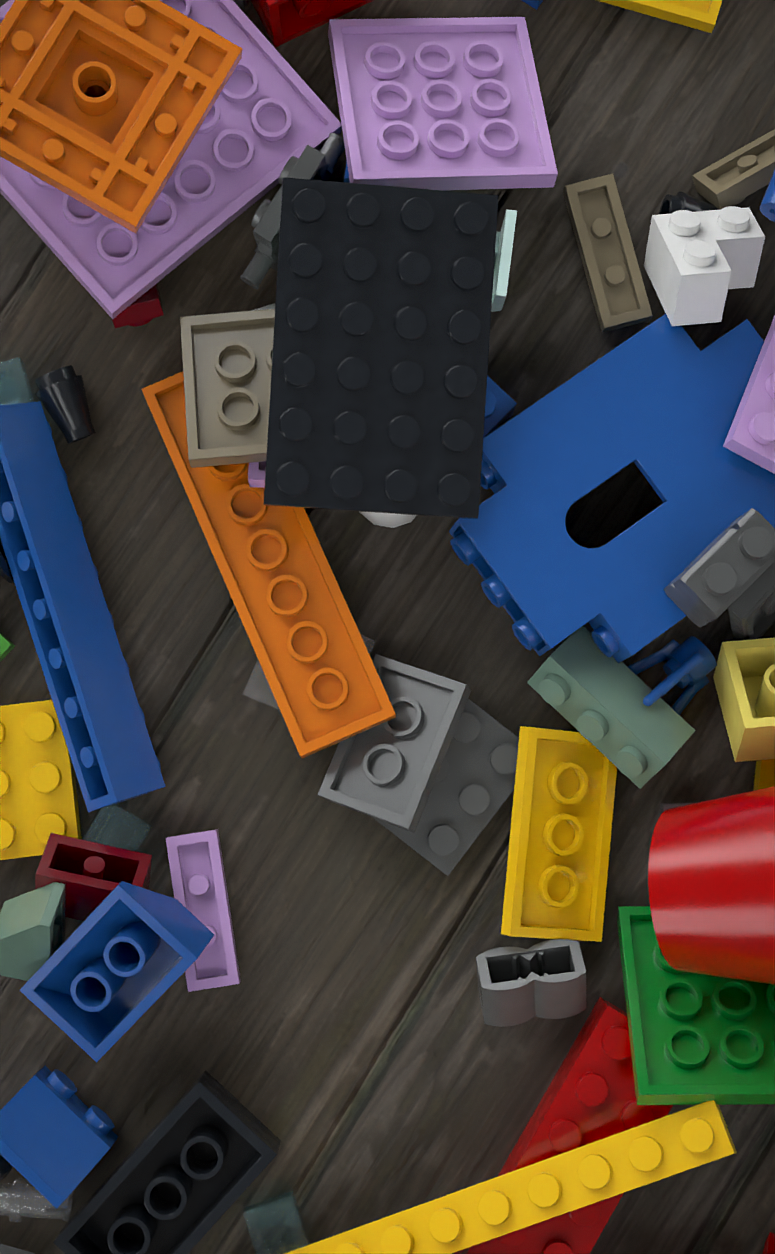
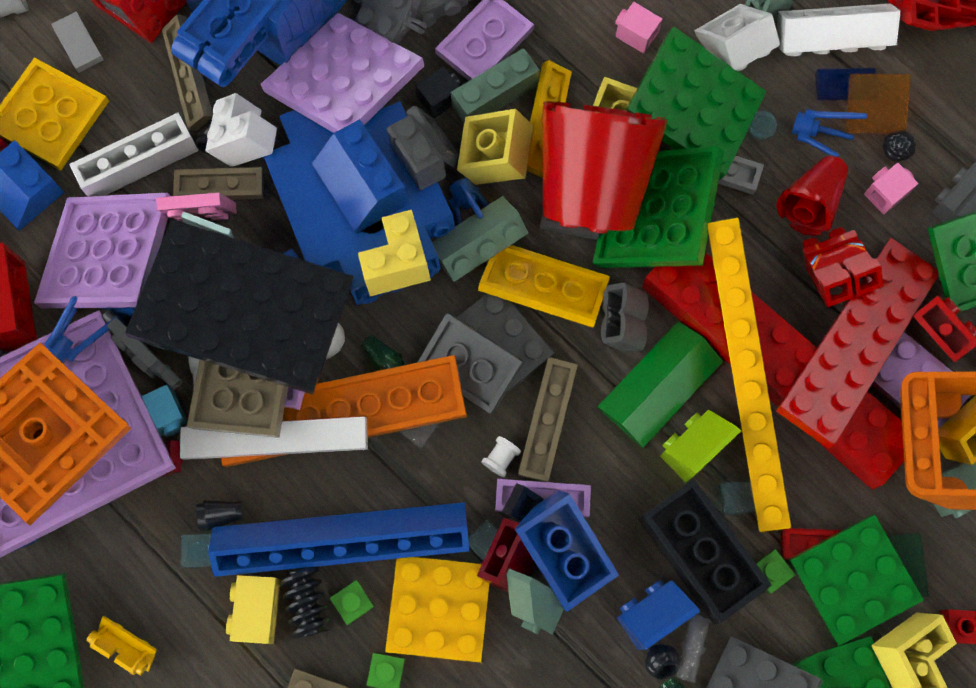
camera: 75 degrees left, 10 degrees down
none -> blue plant [44,296,120,363]
none -> white brick [69,113,199,197]
none -> medium azure brick [142,385,188,437]
none -> bright pink plate [156,193,237,223]
none -> white tile [180,417,368,460]
none -> blue slope [312,119,409,233]
none -> light yellow brick [358,210,431,297]
none -> clear green cone [361,335,405,371]
none -> white bush [481,436,521,477]
none -> black plate [502,483,544,522]
none -> dark tan plate [518,357,578,482]
none -> green slope [597,321,723,449]
none -> lime slope [660,410,741,483]

